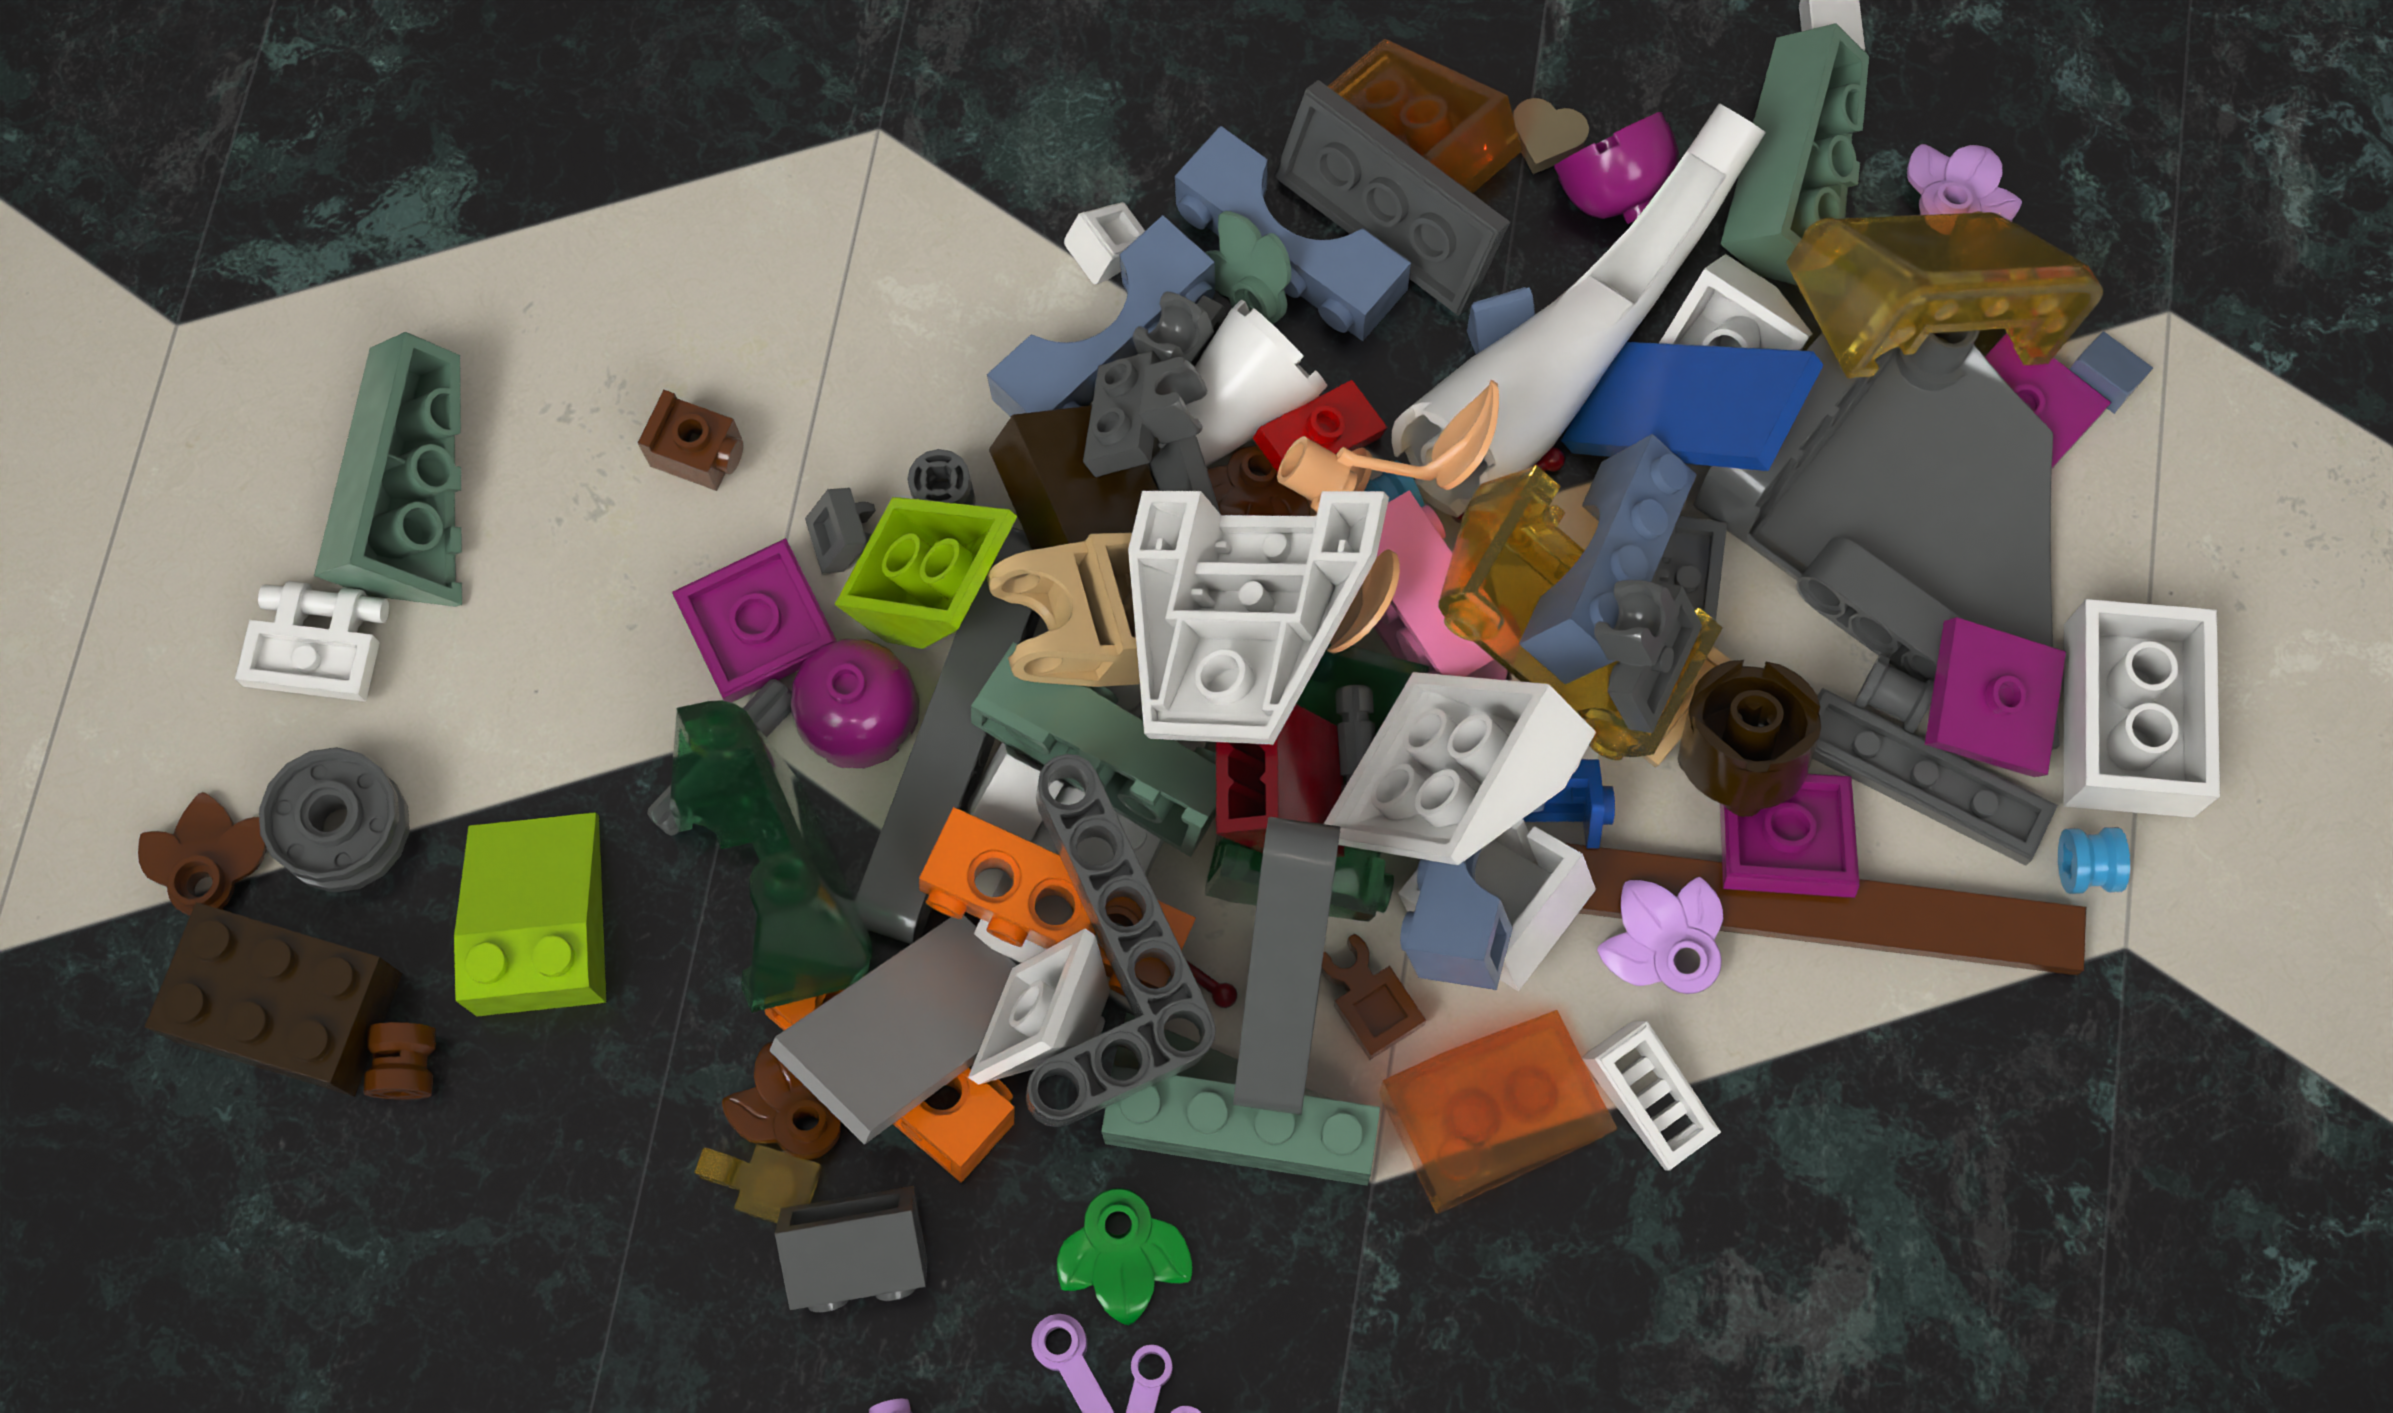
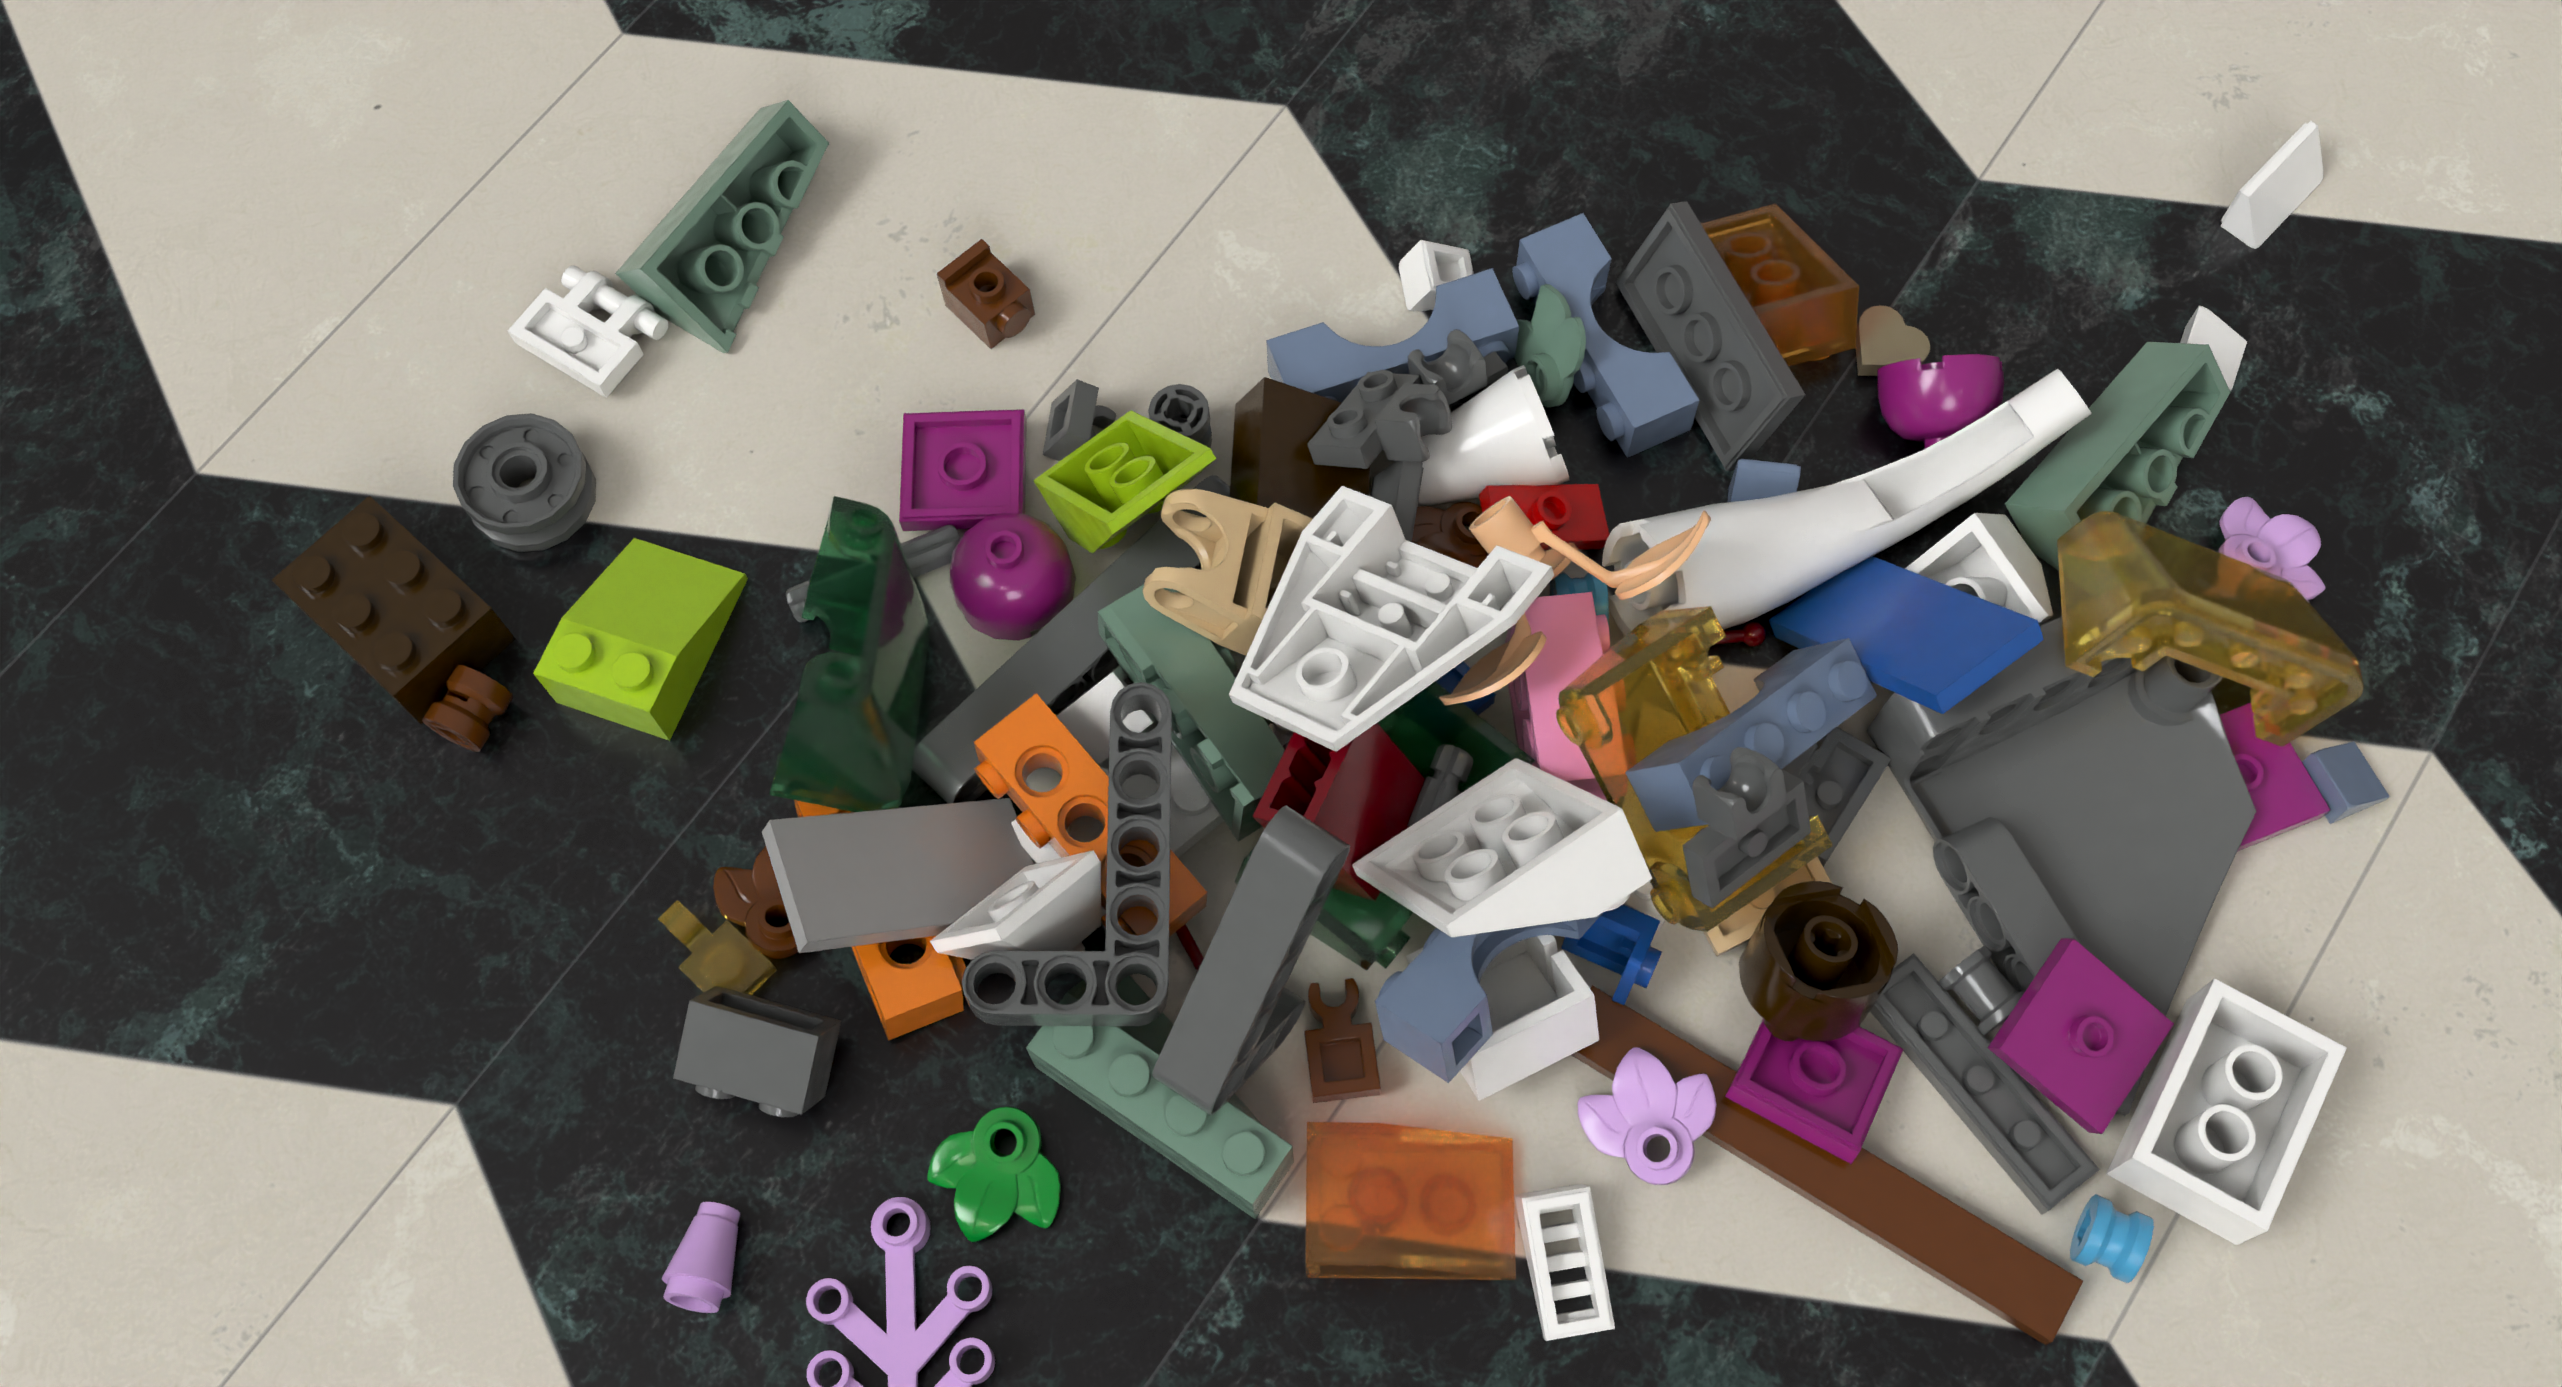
camera: 25 degrees right, 5 degrees down
reddish brown plate [138,792,267,916] -> none

